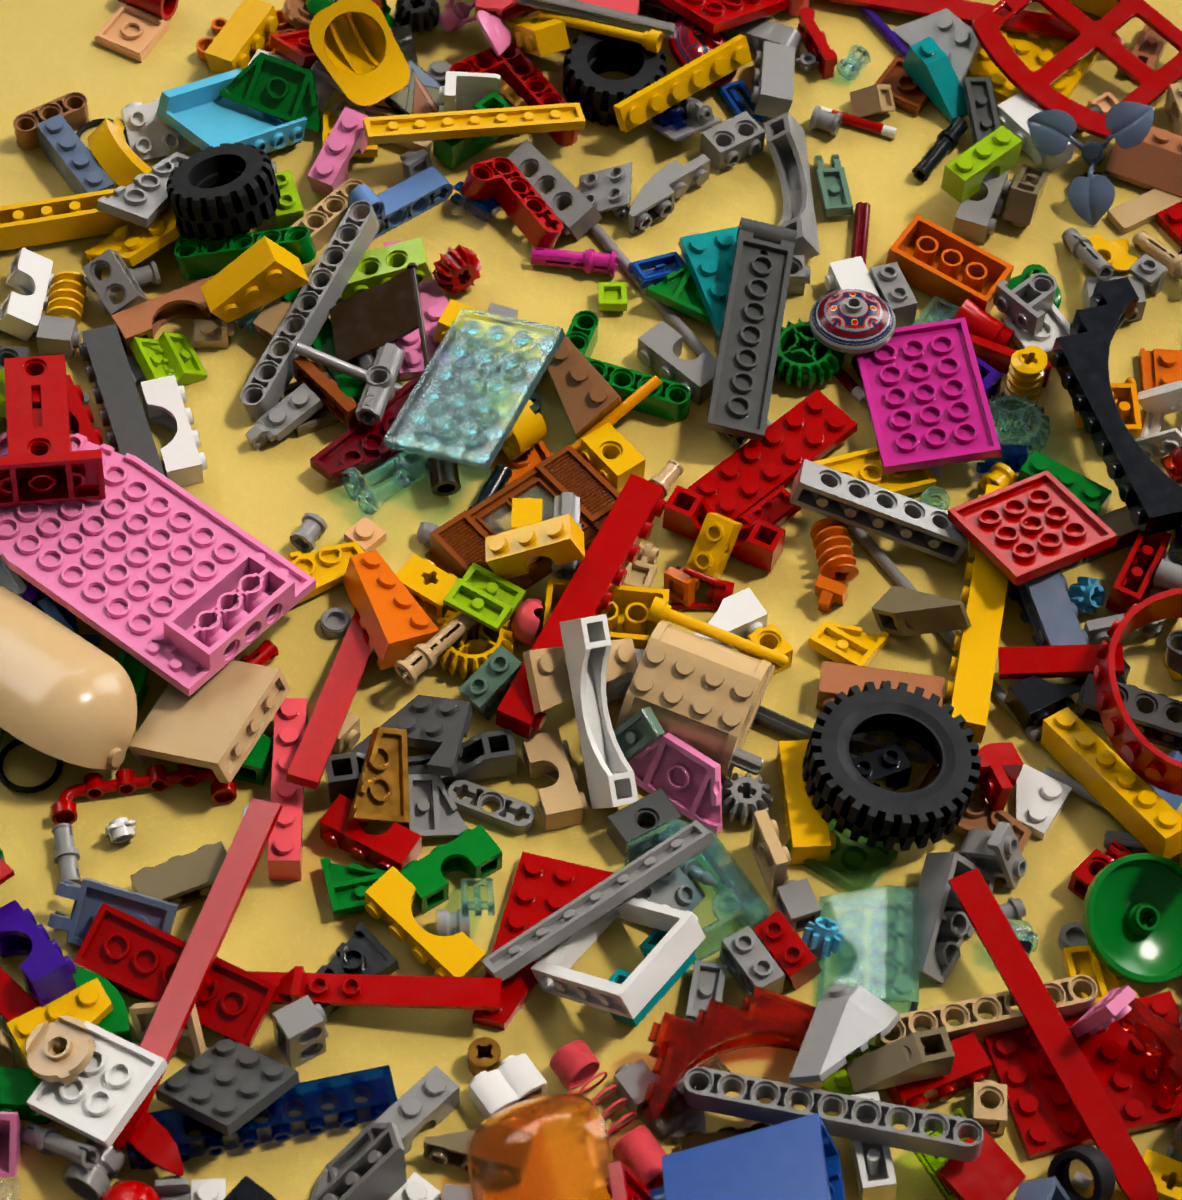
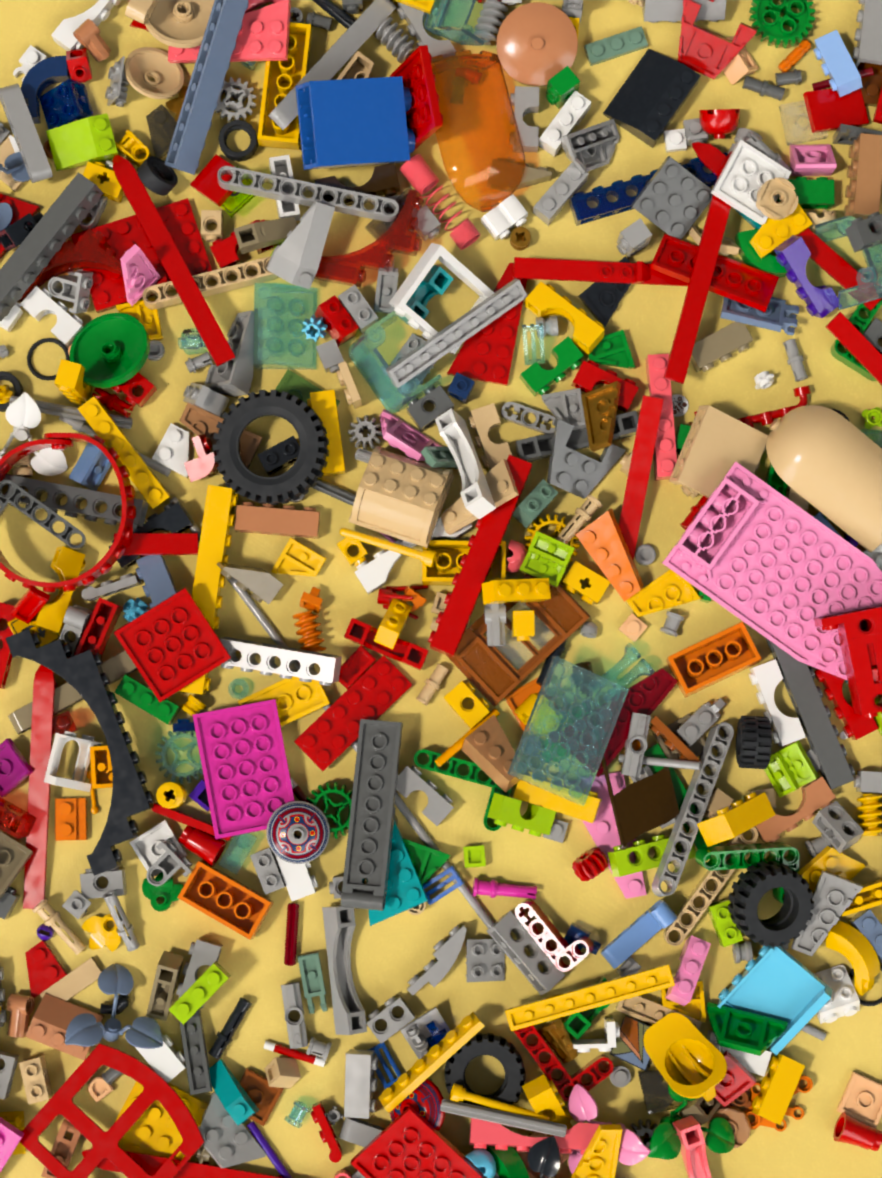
camera: 175 degrees right, 30 degrees up
none -> light grey piece [281,982,308,1049]
none -> dark blue brick [447,372,475,404]
none -> lime arch [487,793,556,837]
none -> orange brick [666,622,761,698]
none -> black tyre [736,716,772,769]

